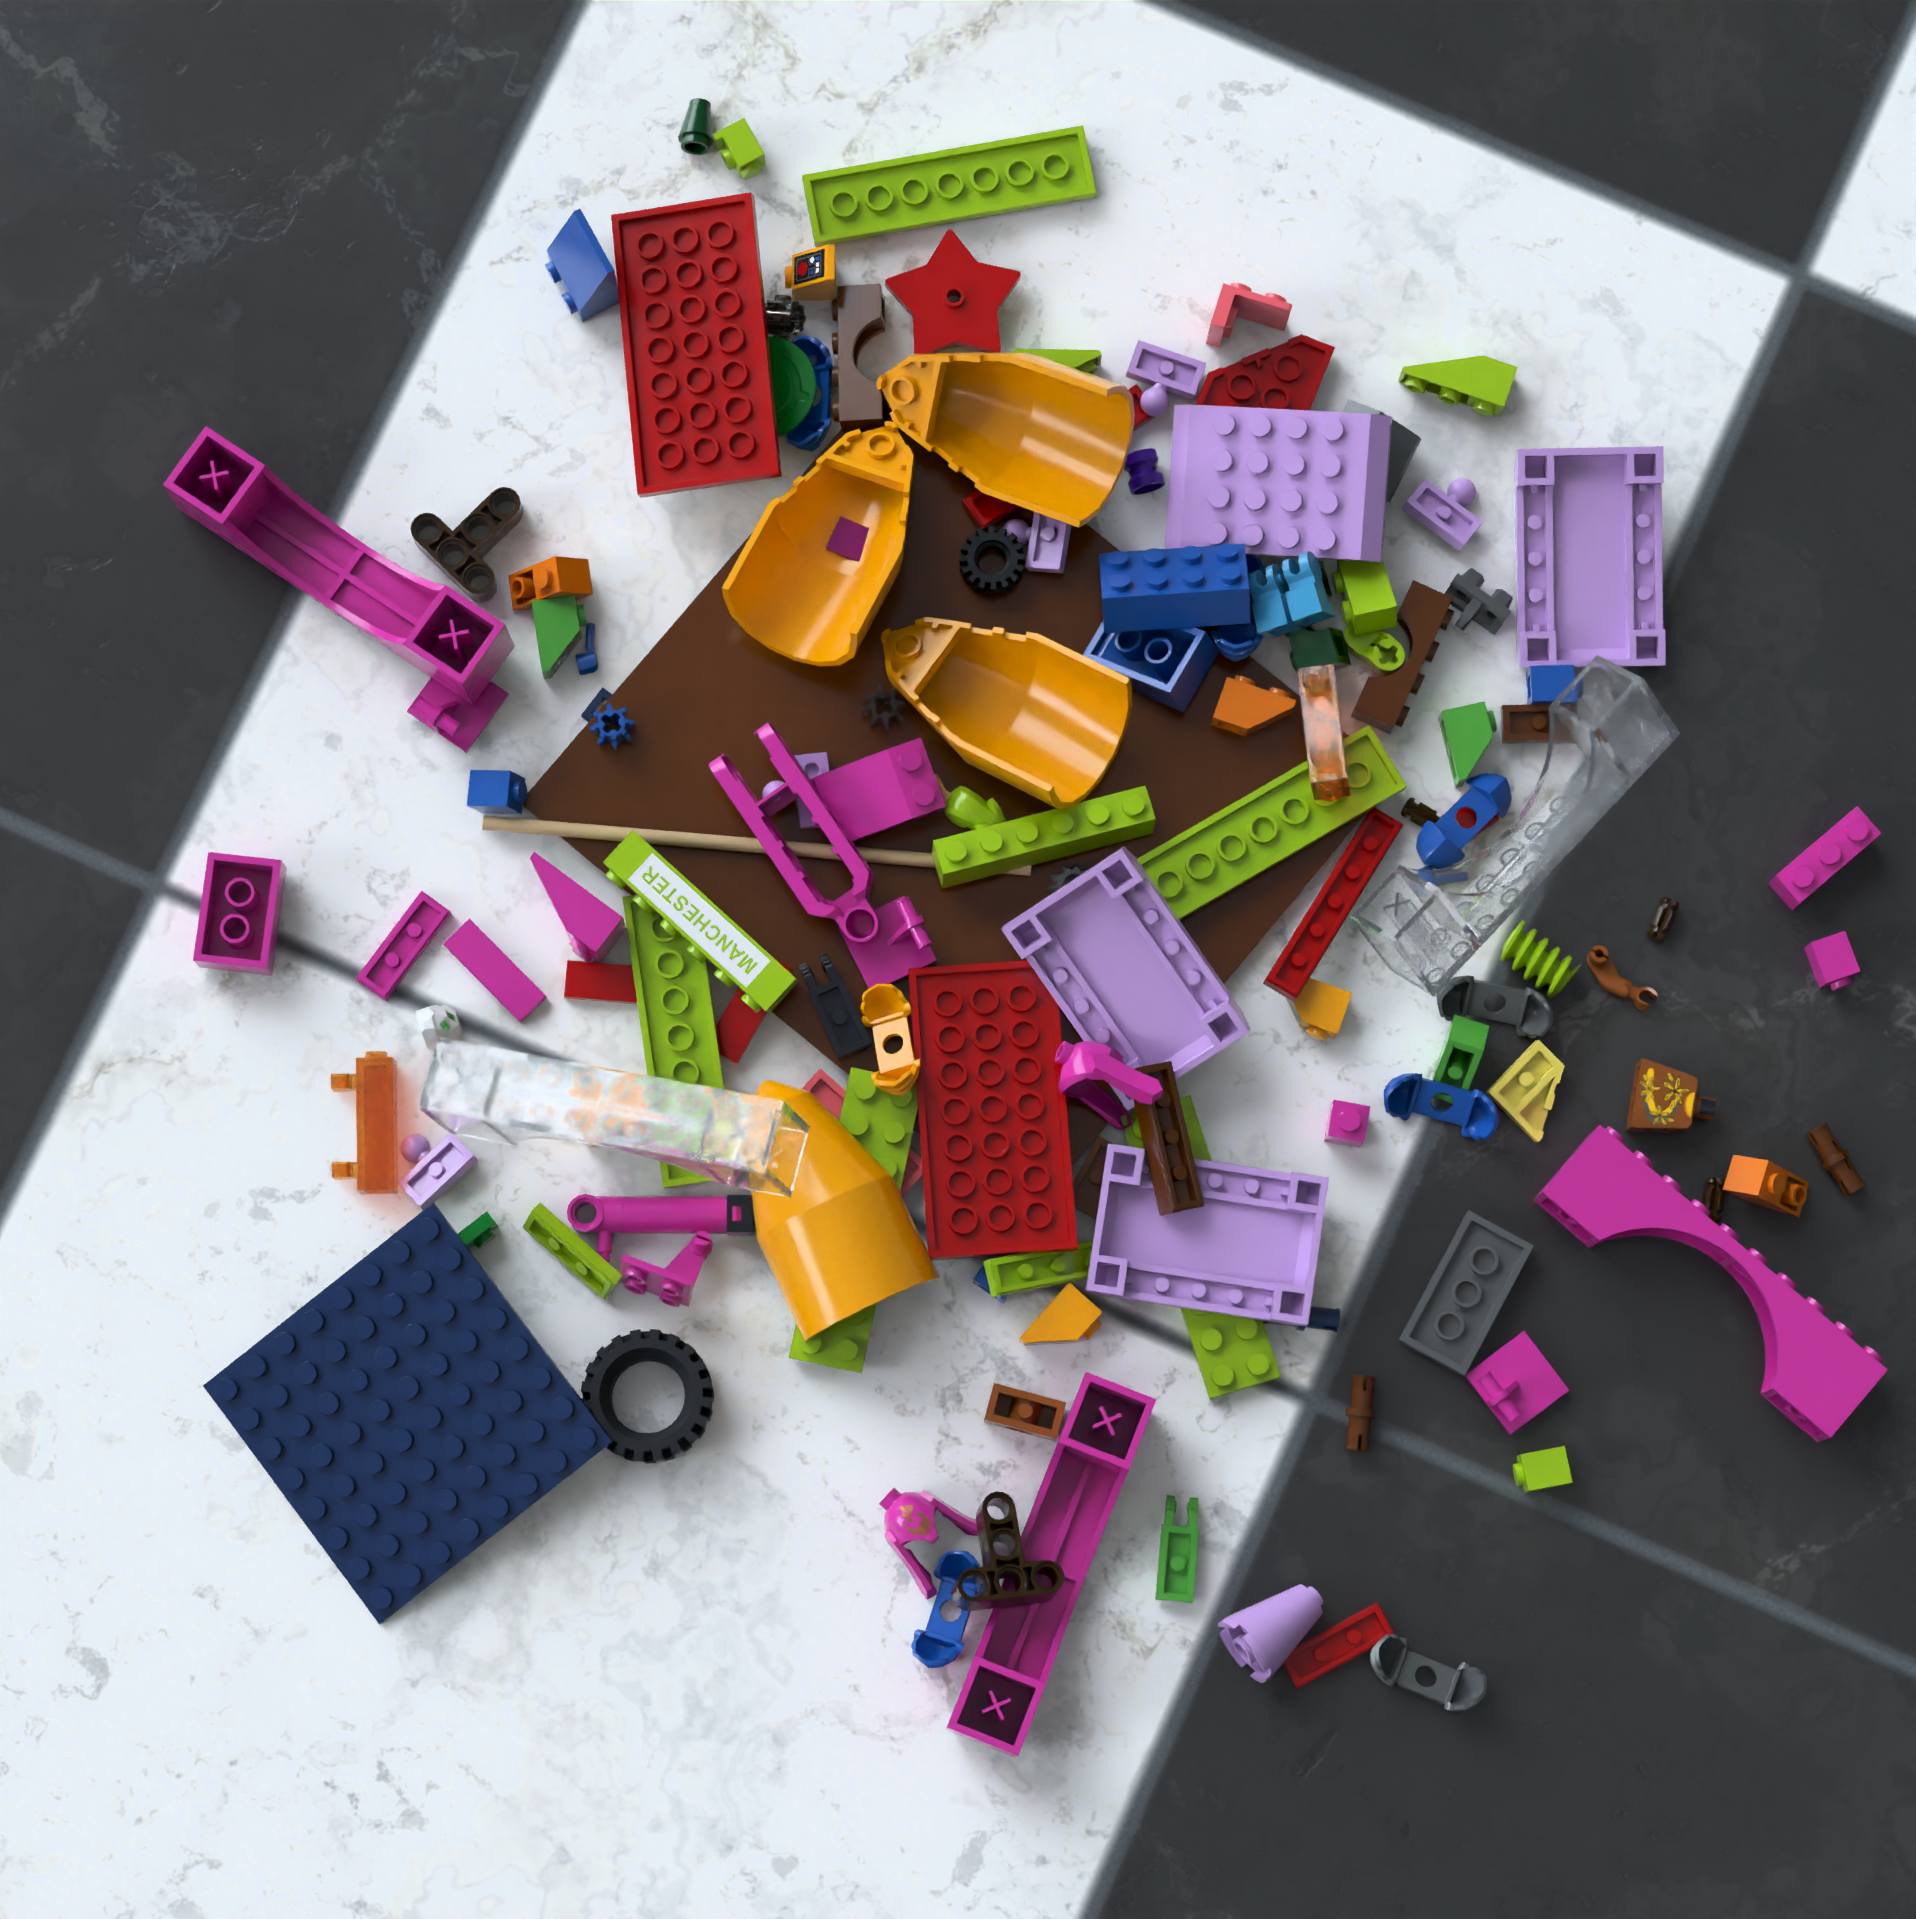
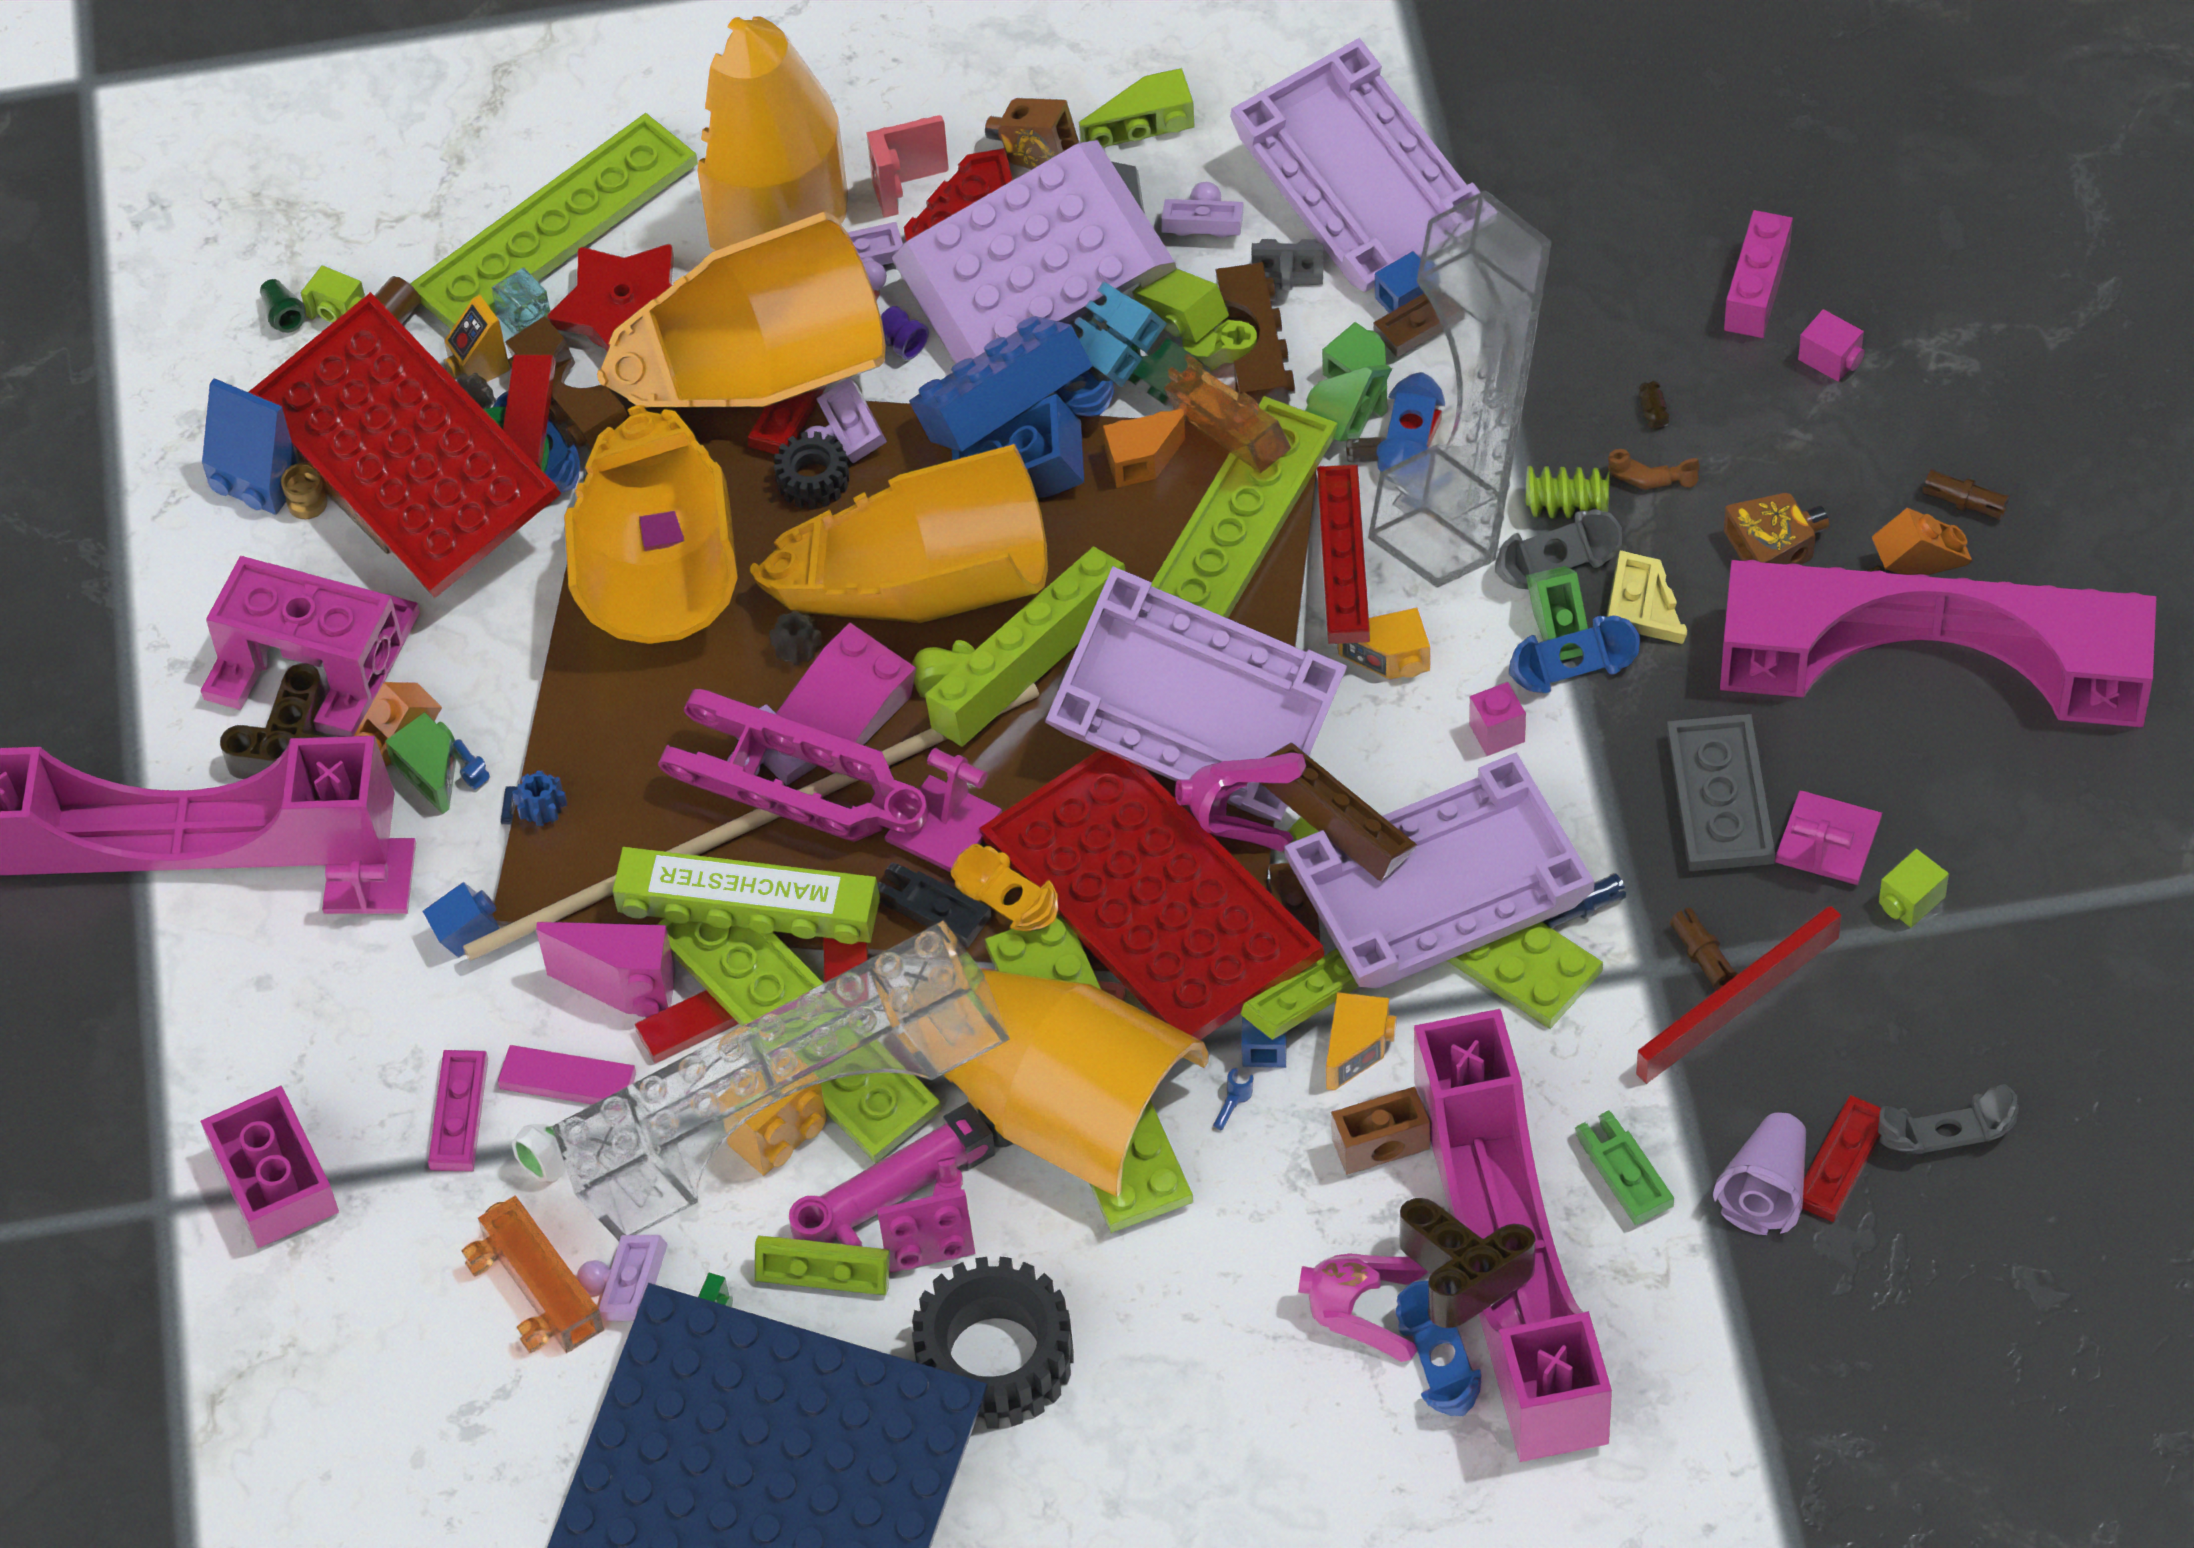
camera: 25 degrees left, 25 degrees down
none -> dark pink piece [200,555,420,737]
none -> pearl gold wheel [281,463,328,519]
none -> reddish brown brick [374,276,421,324]
none -> clear light blue brick [491,267,550,335]
none -> red tile [503,355,556,469]
none -> light orange windscreen [697,16,848,250]
none -> dark orange torso [985,98,1079,170]
none -> blue hand [1213,1068,1254,1130]
none -> bright green slope [1305,364,1393,442]
none -> red tile [1636,906,1842,1084]

